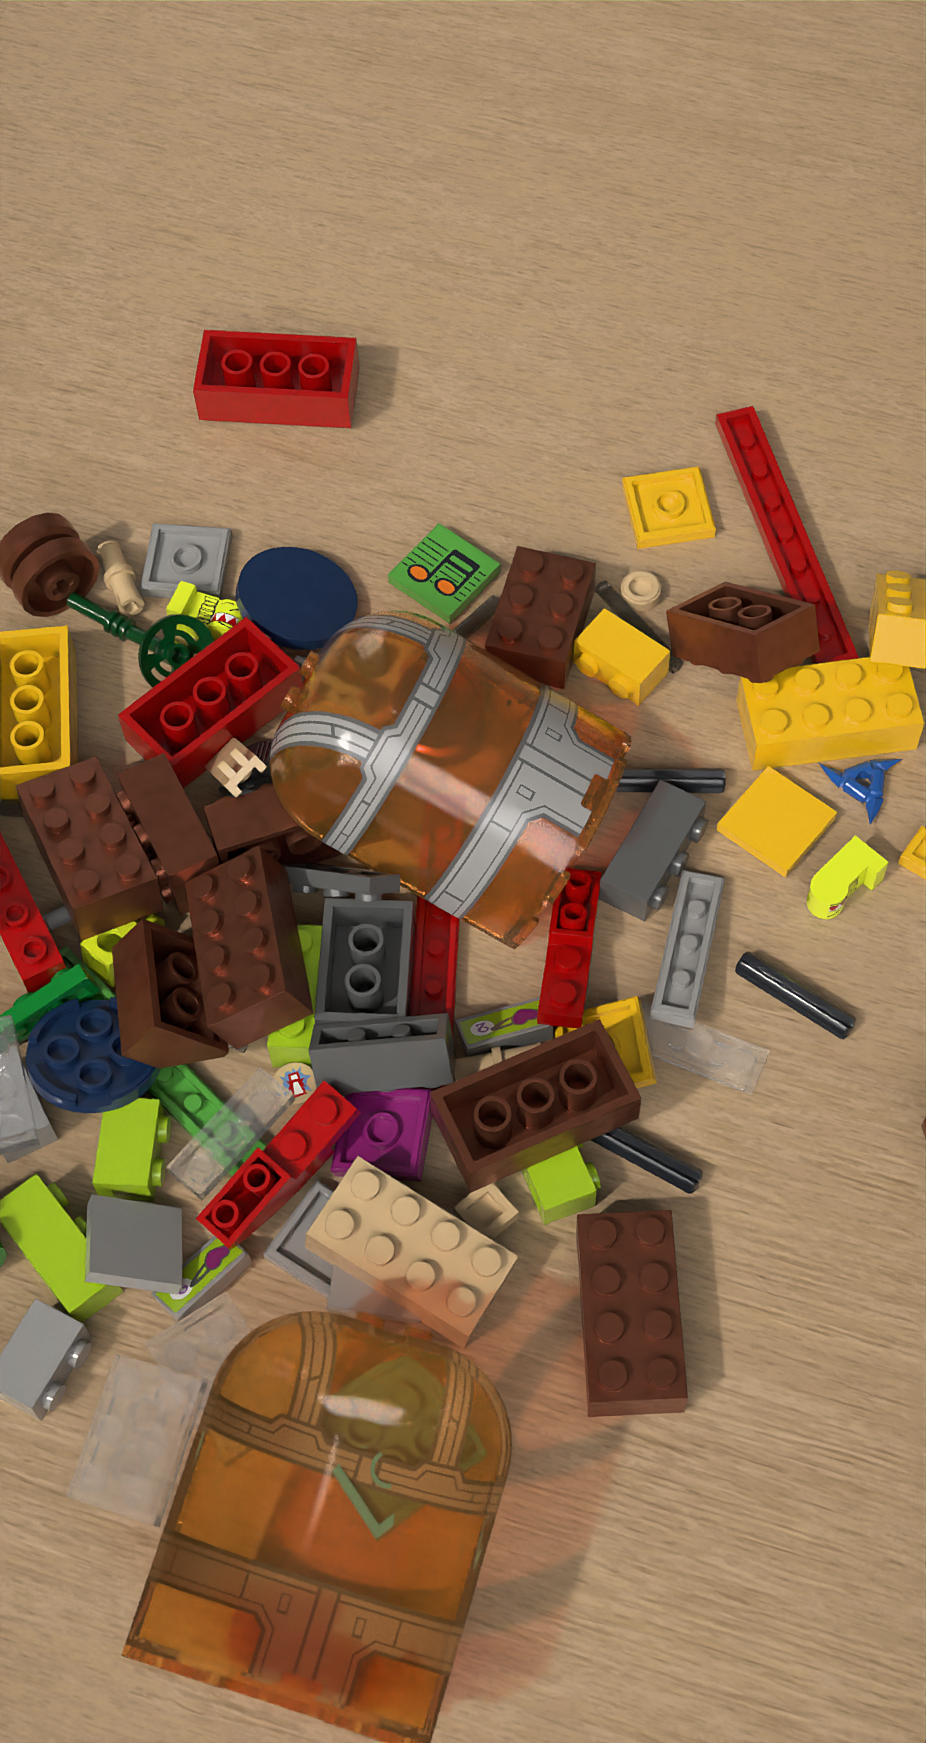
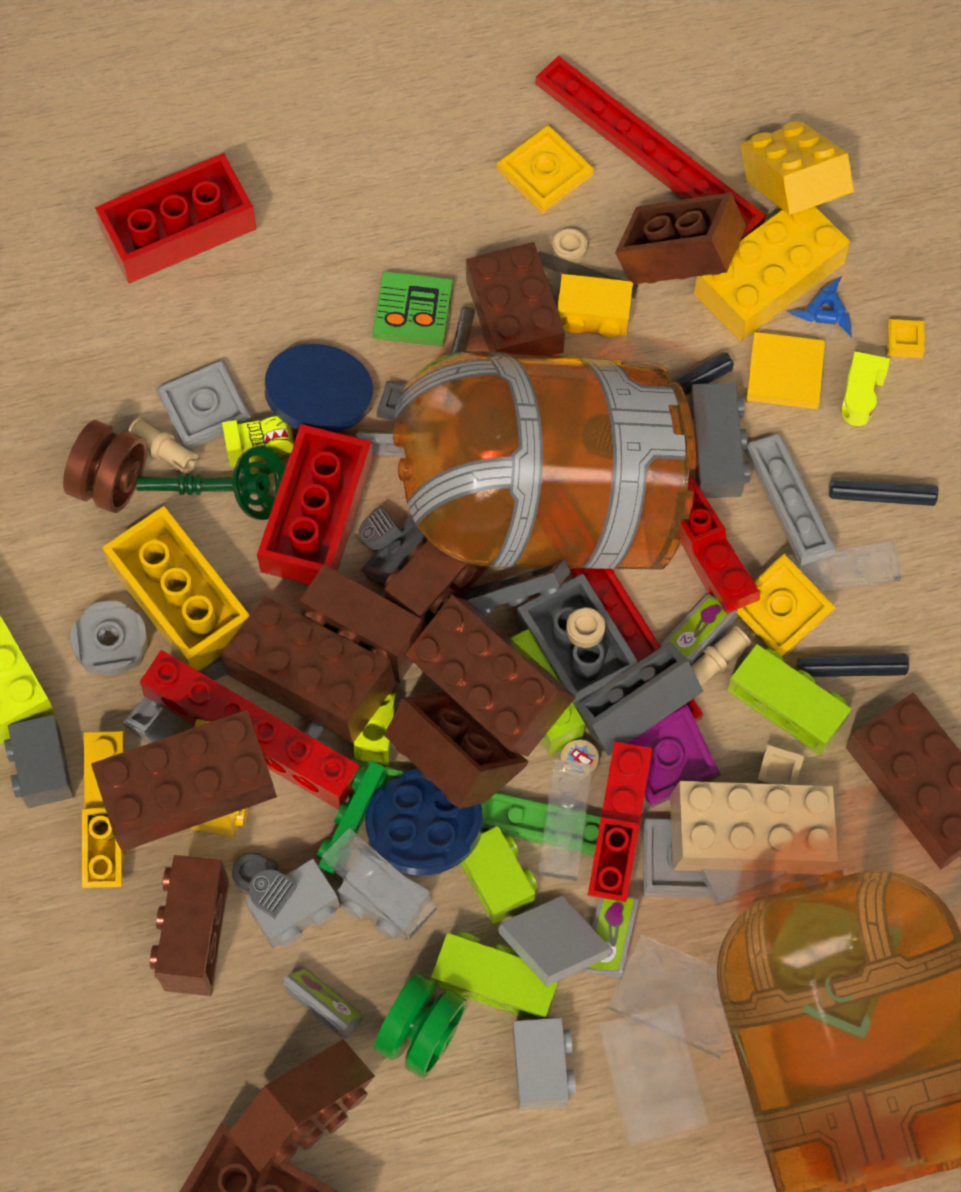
camera: 35 degrees left, 5 degrees up
tan hinge [204,737,267,798] -> none
copper brick [430,1019,642,1193] -> none
none -> tan tile [566,607,605,648]

